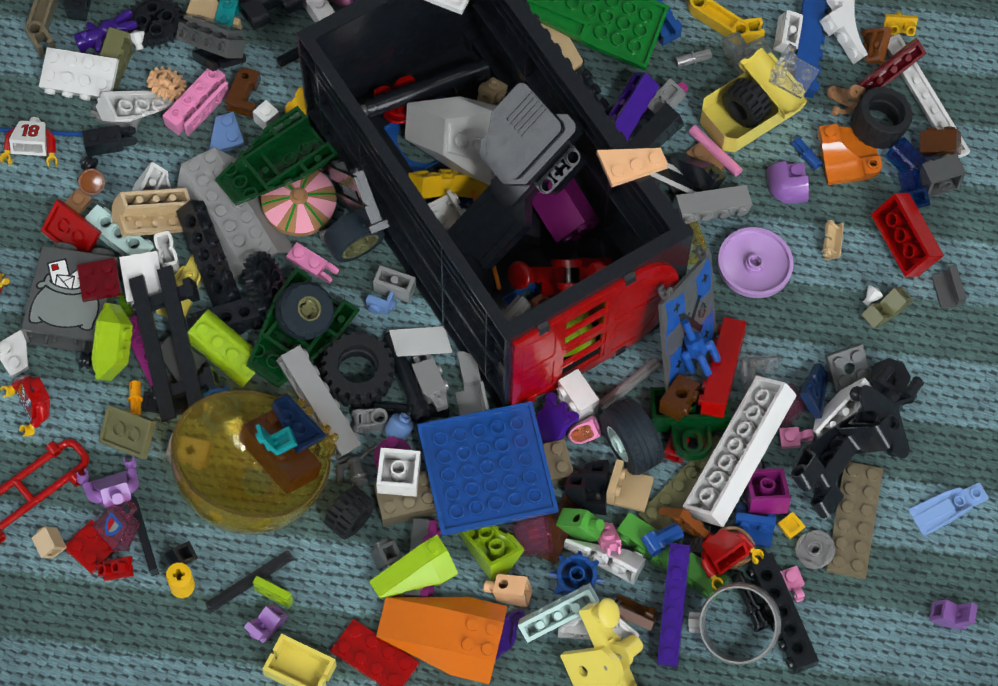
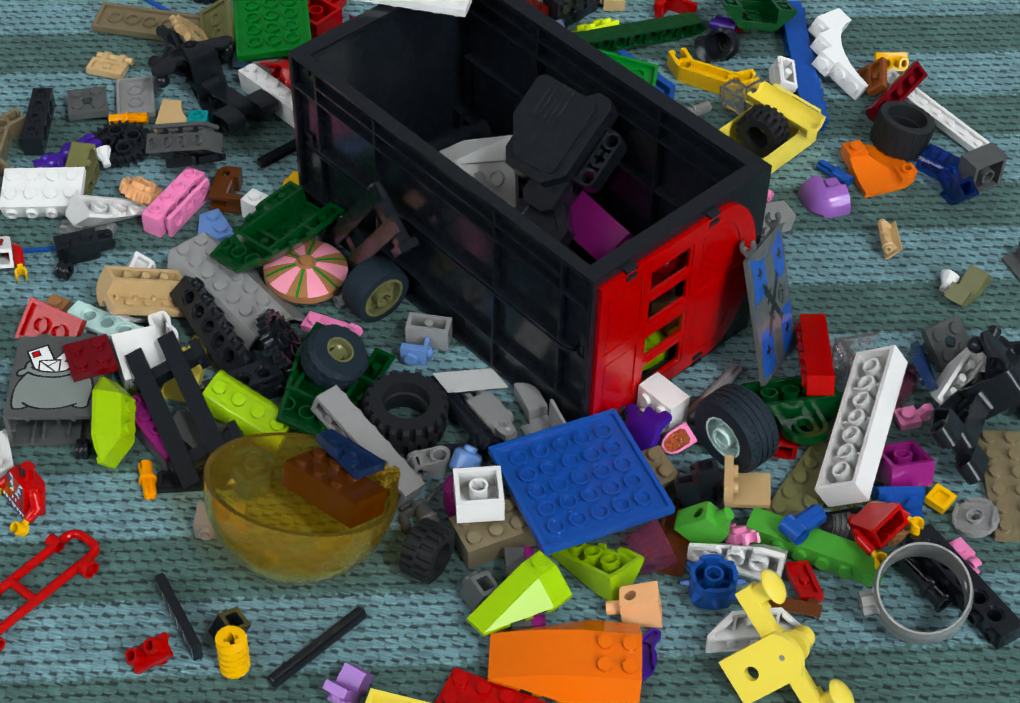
camera: 10 degrees left, 20 degrees down
tan brick [32,526,67,559] -> none
red plate [65,519,120,575] -> none
medium lavender torso [76,455,139,508] -> none
dark orange piece [78,168,105,195] -> none
clear pink torso [93,501,140,551] -> none
olive plate [98,405,156,459] -> none
lime plate [253,576,293,609] -> none
teal bracket [255,424,298,455] -> none
light aqua brick [518,583,600,643] -> none
light nougat wing [597,148,668,187] -> none
dark orange wing [657,507,709,538] -> none
dark purple brick [657,543,691,668] -> none
reddish brown brick [659,374,701,422] -> none
blue plant [681,319,721,377] -> none
lavender dish [717,227,793,298] -> none
clear bracket [769,43,819,99] -> none
medium nougat helmet [827,85,866,116] -> none
red brick [871,193,944,277] -> none
reddish brown brick [920,126,961,157] -> none
none -> red plate [784,560,824,602]

